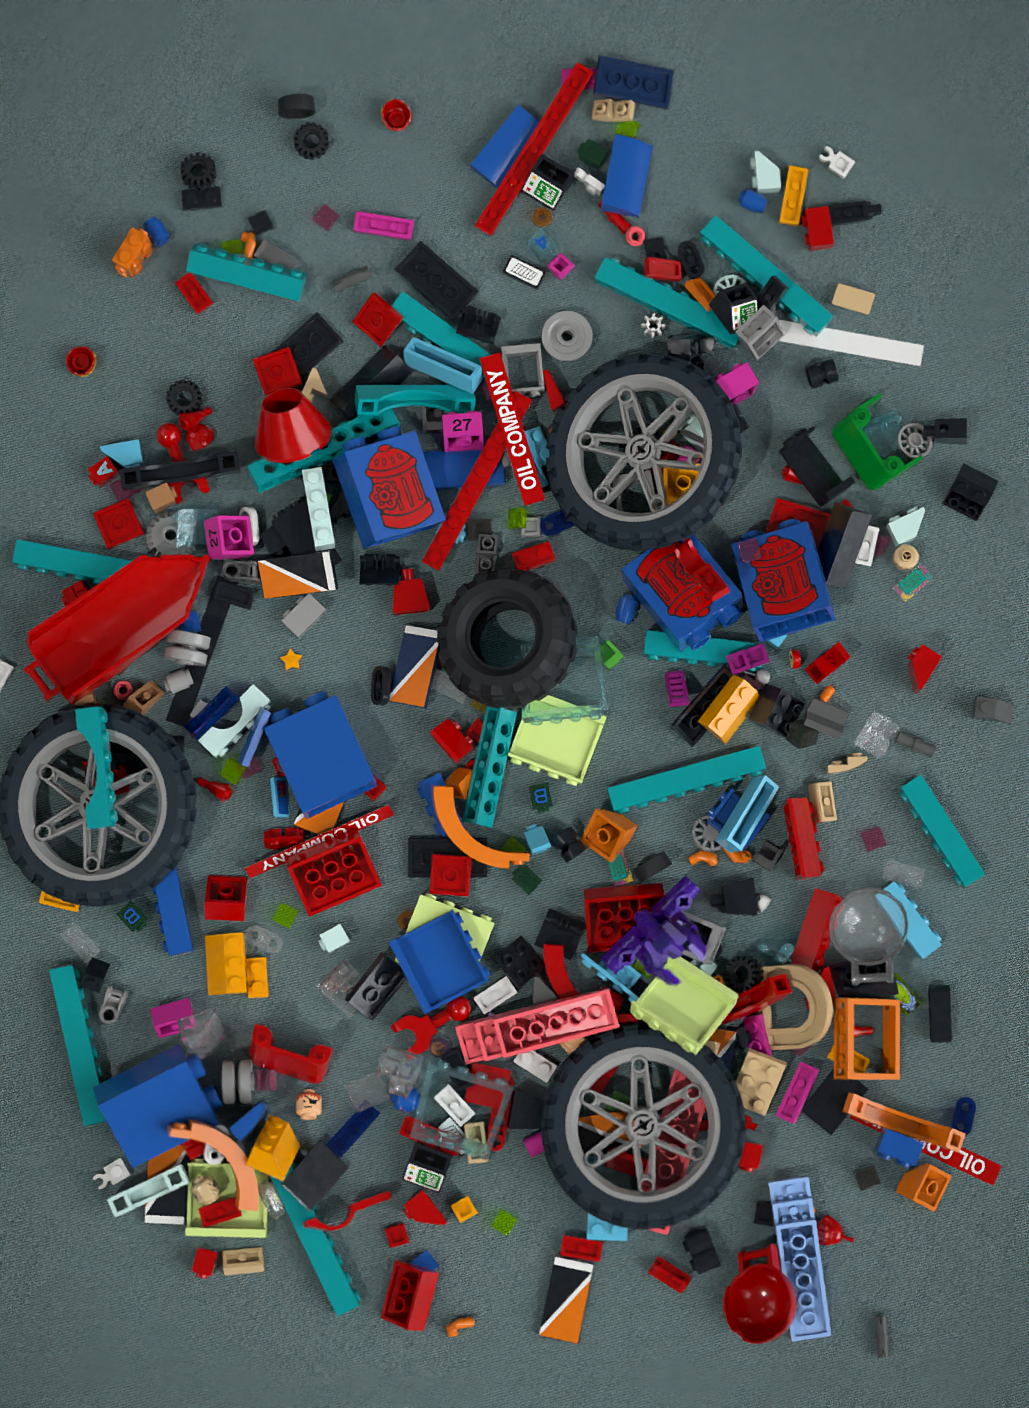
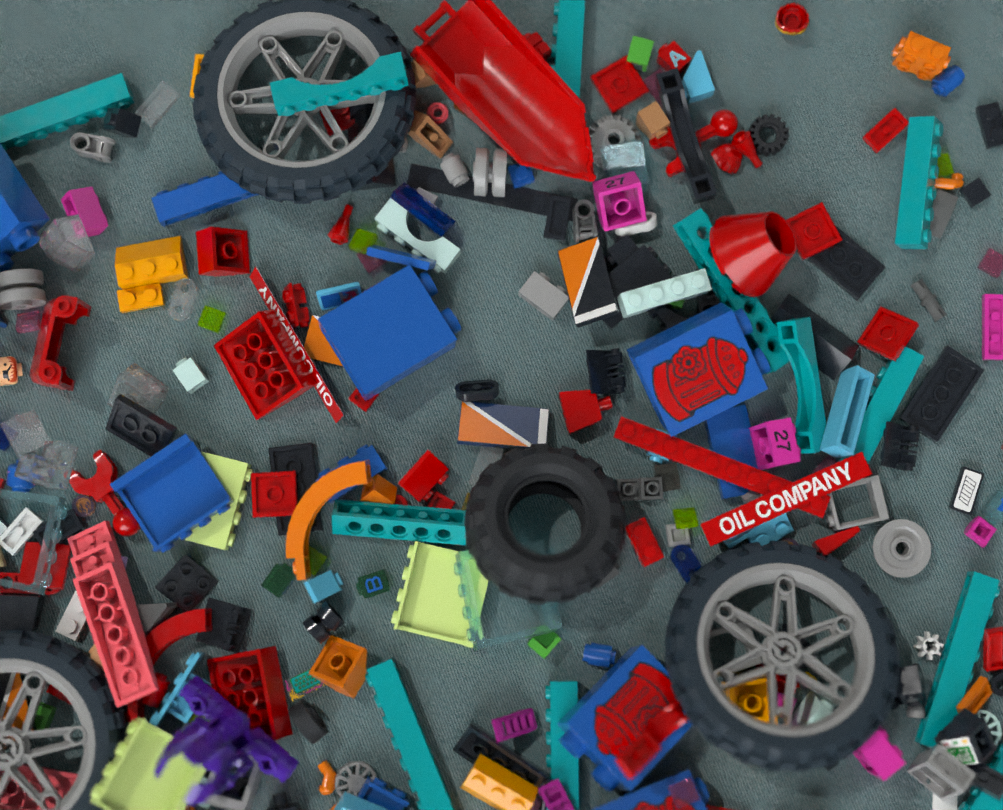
camera: 85 degrees right, 0 degrees up
clear green brick [116,901,148,932] -> none
light orange piece [280,649,303,671] -> none
tan slope [302,368,327,403] -> none
clear orange plate [398,911,413,931] -> none
dark grey panel [422,407,443,434] -> none
white plate [474,976,517,1015] -> none
none -> bright green panel [627,36,654,72]

